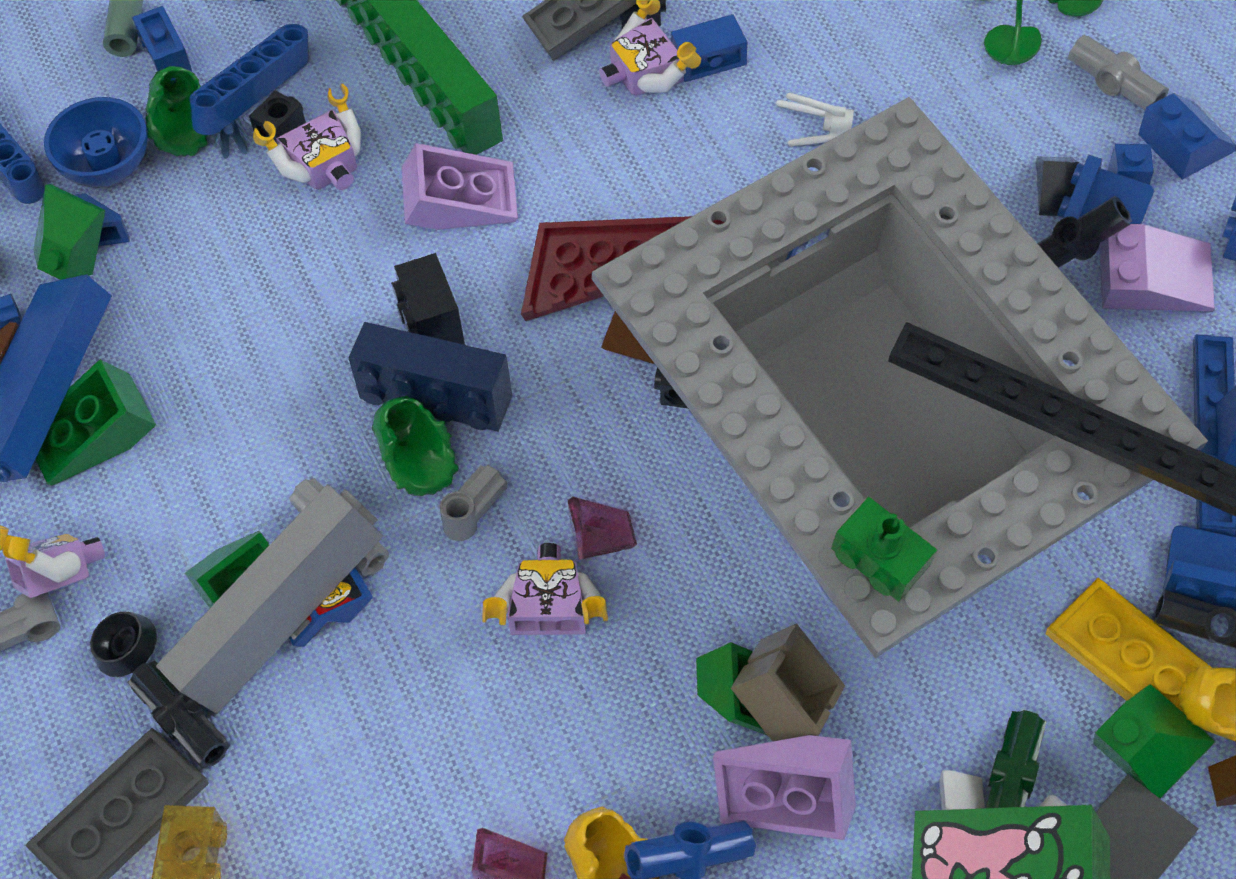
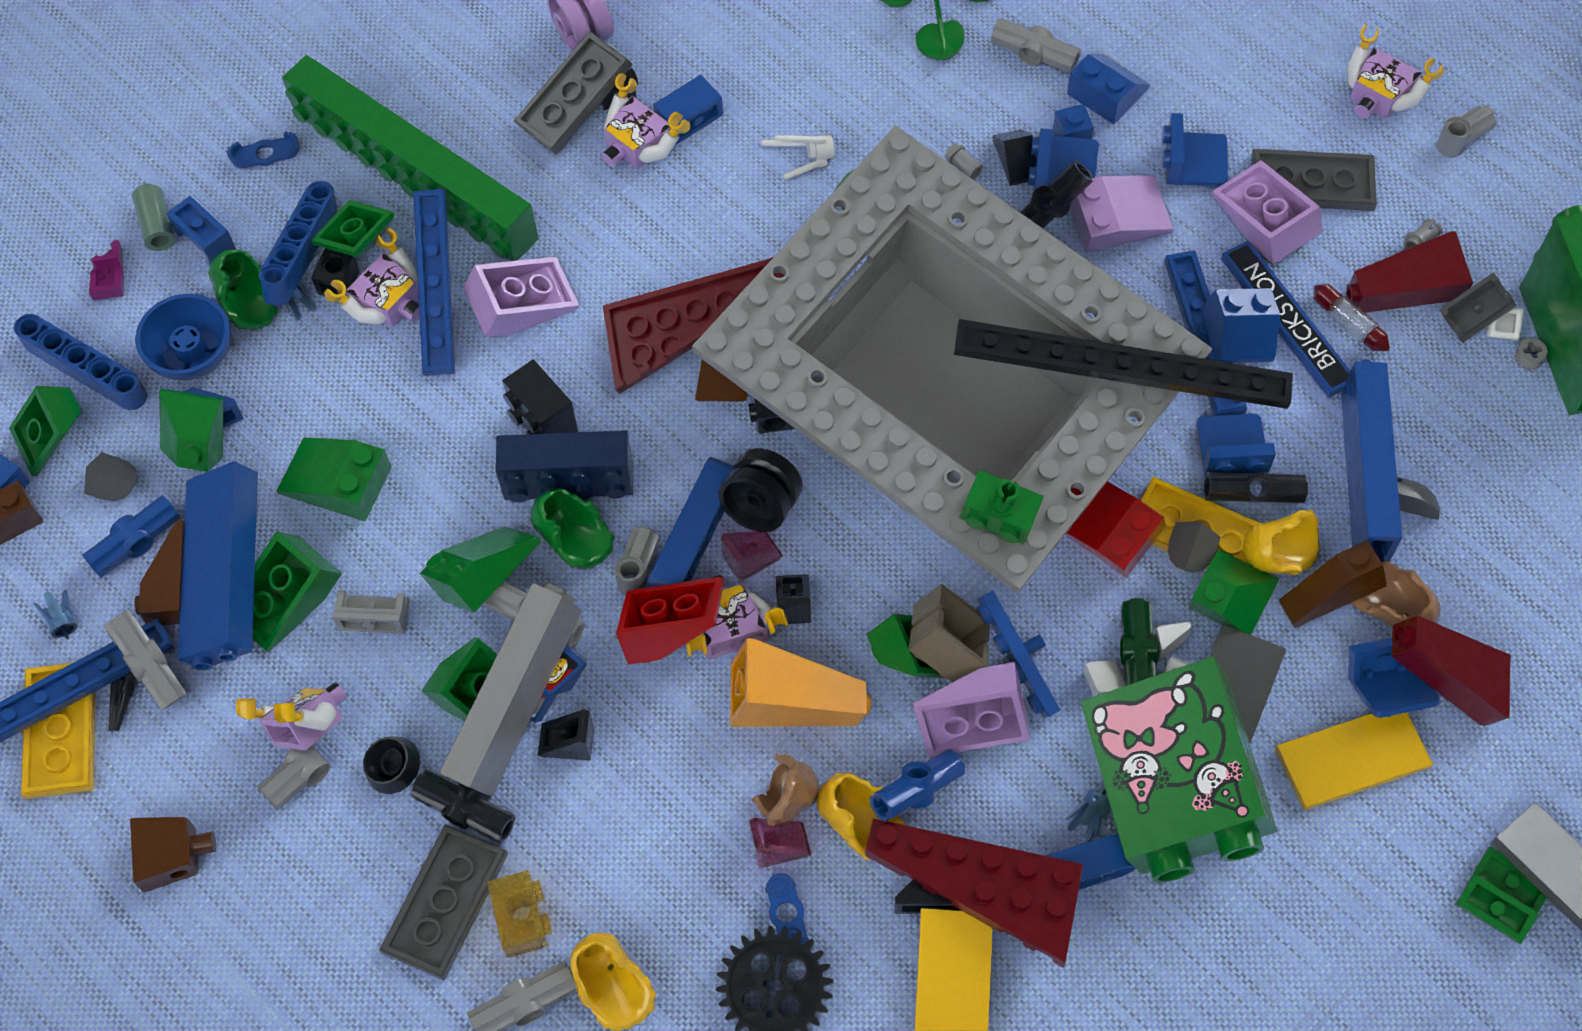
camera: 20 degrees left, 5 degrees up
none -> magenta slope [89,240,124,300]
none -> green slope [276,437,392,521]
none -> green slope [311,200,395,257]
none -> light grey hinge [332,590,410,634]
none -> blue tile [413,189,455,376]
none -> green slope [419,526,541,613]
none -> black slope [537,709,595,760]
none -> red slope [616,576,724,664]
none -> blue beam [646,457,734,588]
none -> black wheel [718,448,803,533]
none -> light orange slope [730,638,871,727]
none -> medium nougat piece [752,753,819,826]
none -> black slope [776,574,811,625]
none -> light grey pin [944,143,983,180]
none -> blue plate [976,590,1061,718]
none -> red slope [1065,482,1166,578]
none -> white slope [1154,622,1191,661]
none -> dark grey brick [1168,522,1221,572]

